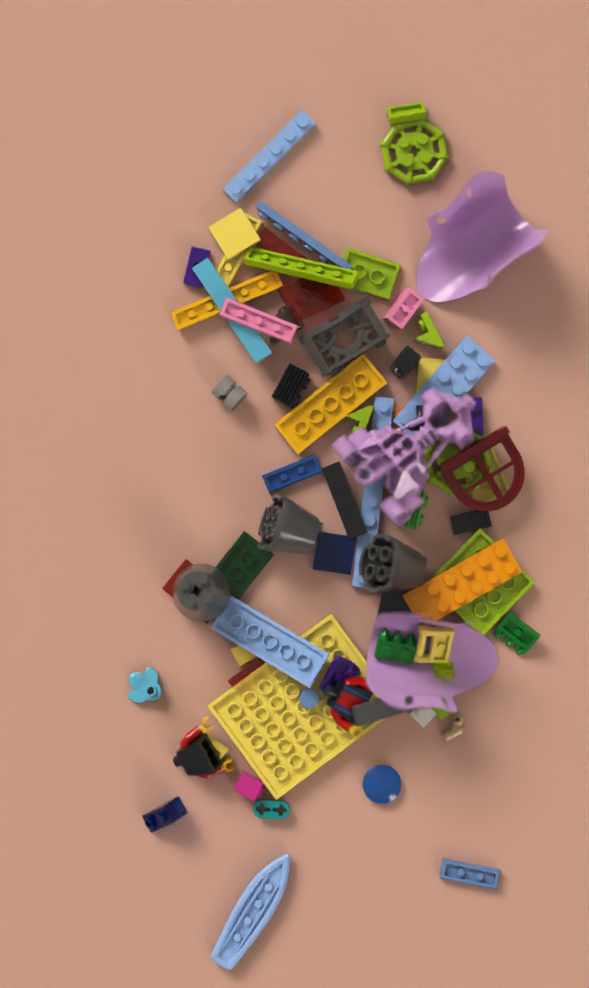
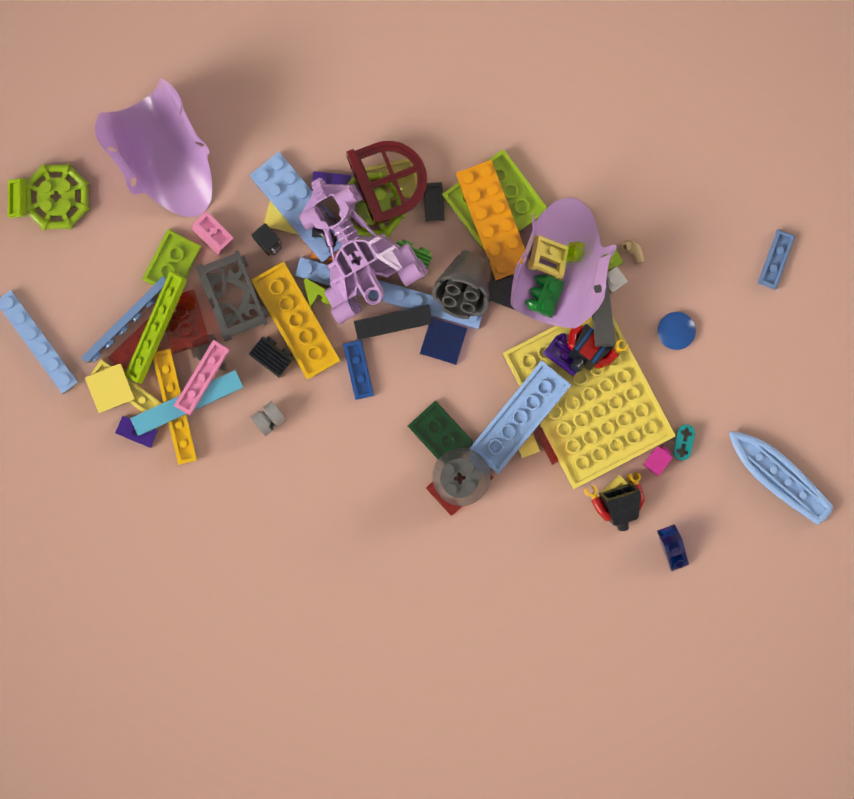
camera: 85 degrees left, 0 degrees up
medium azure plate [127,667,162,703] -> none
dark grey cone [258,494,323,554] -> none
medium blue tile [299,688,319,708] -> none
lime slope [414,311,444,350] -> none
green plate [495,611,540,655] -> none

